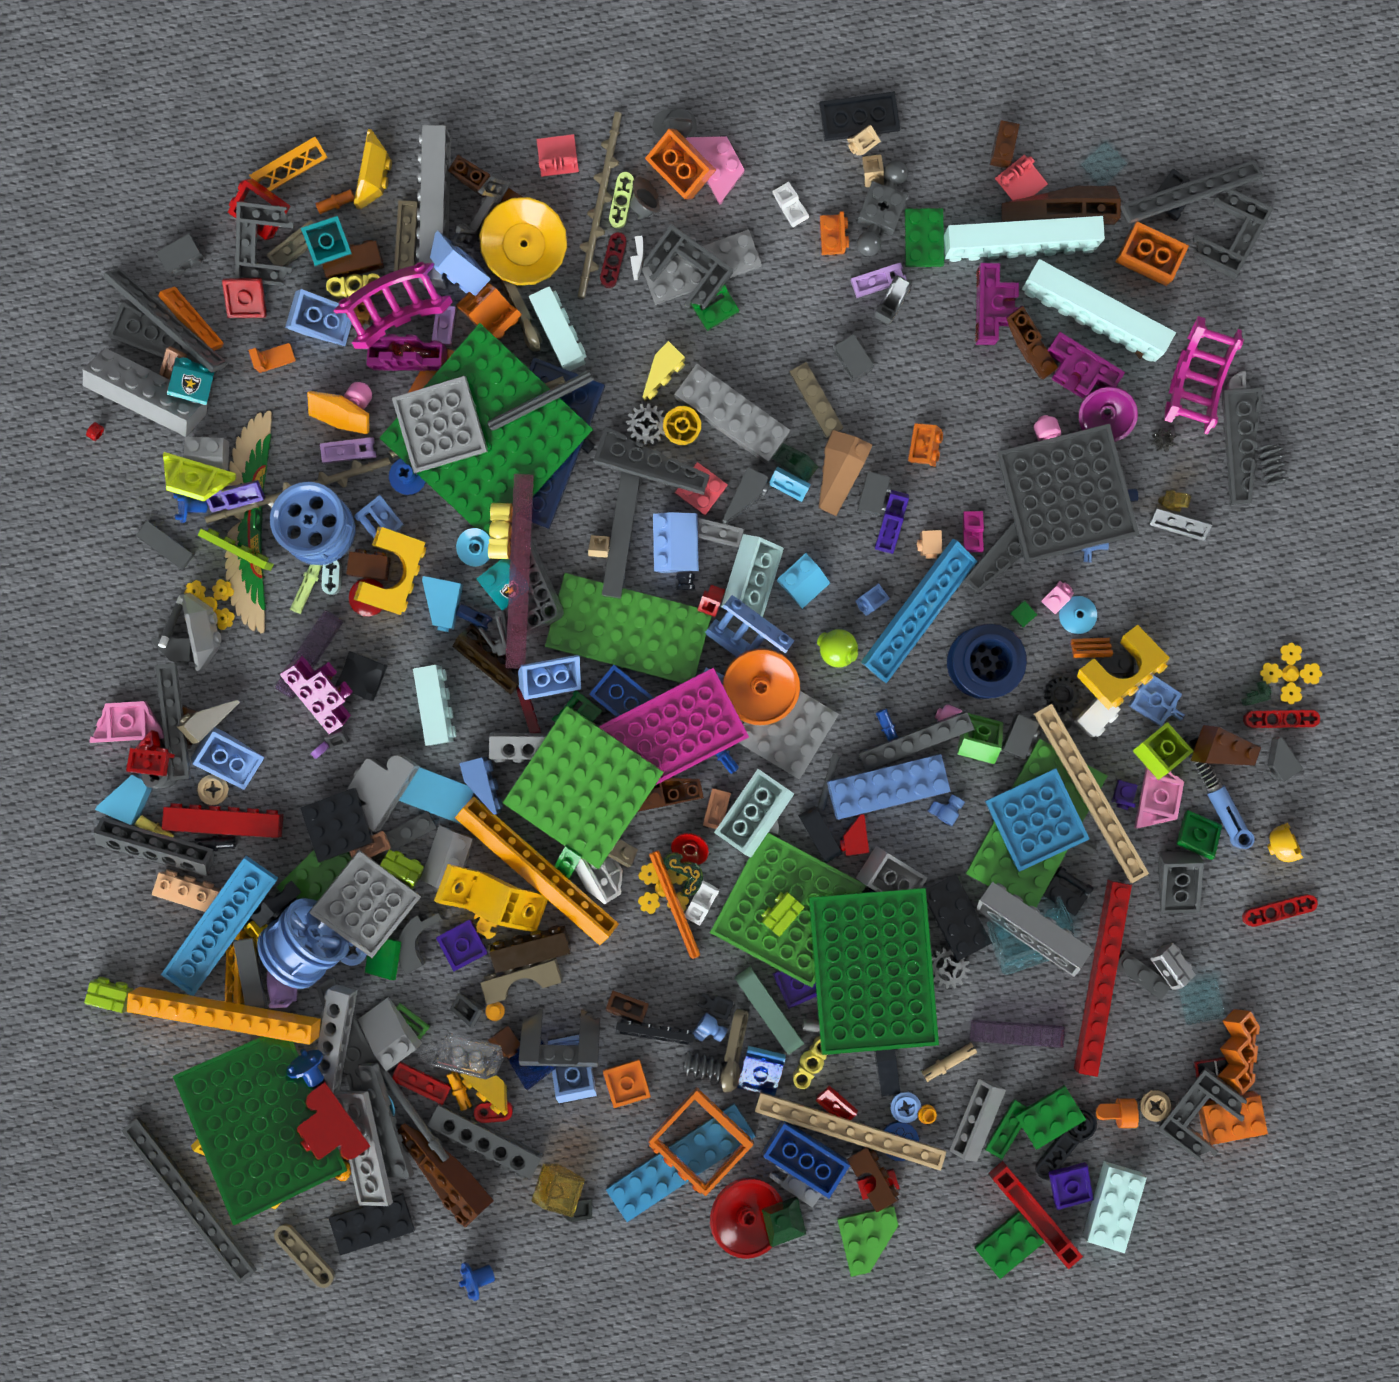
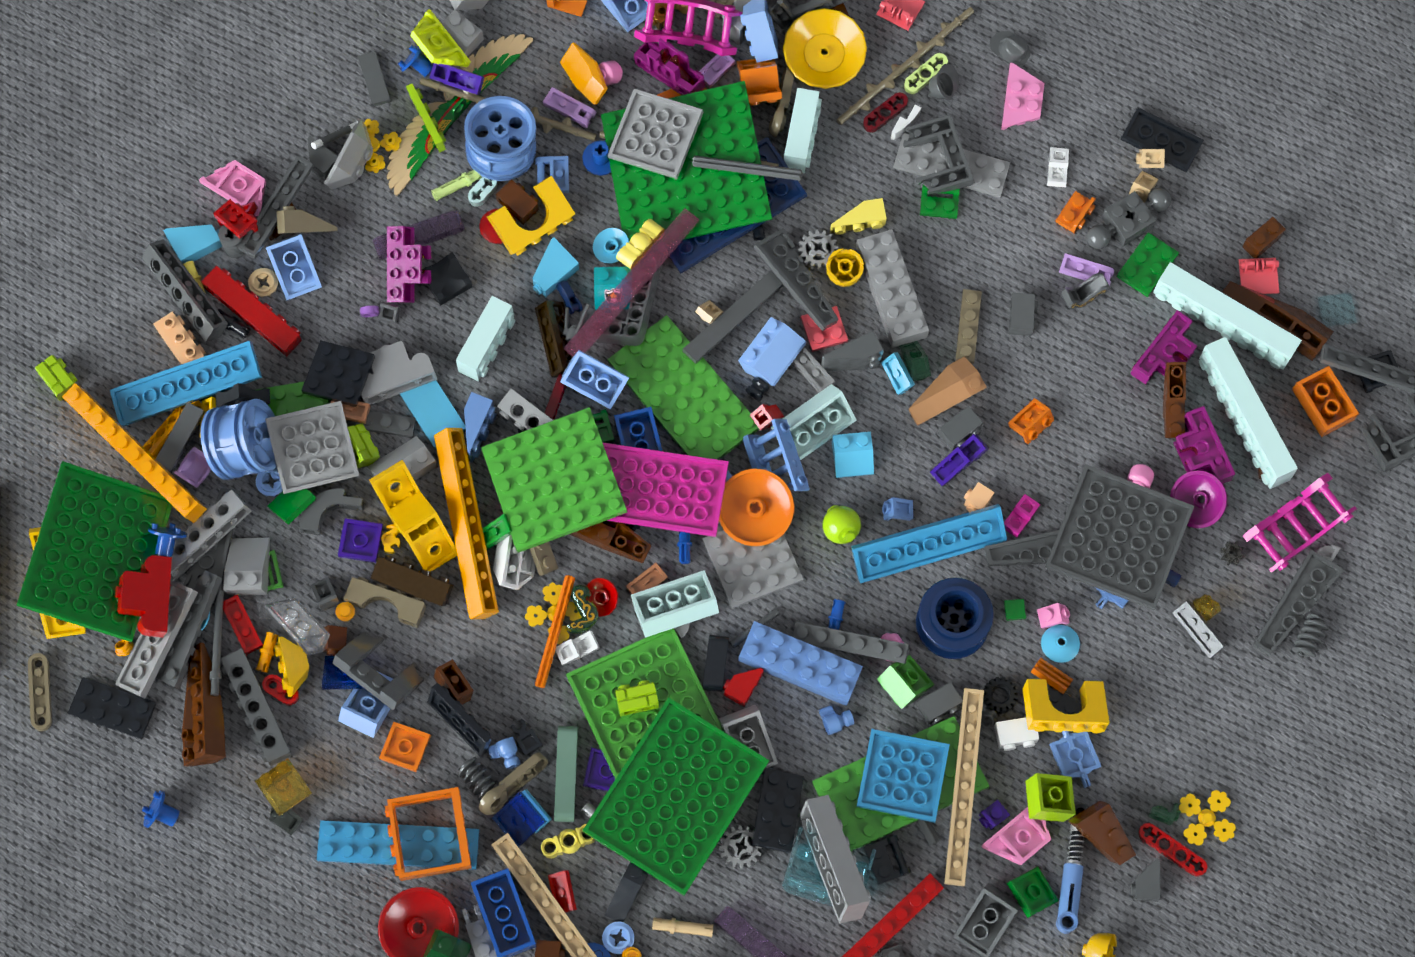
camera: 35 degrees right, 15 degrees down
orange brick [645,129,716,199] -> none

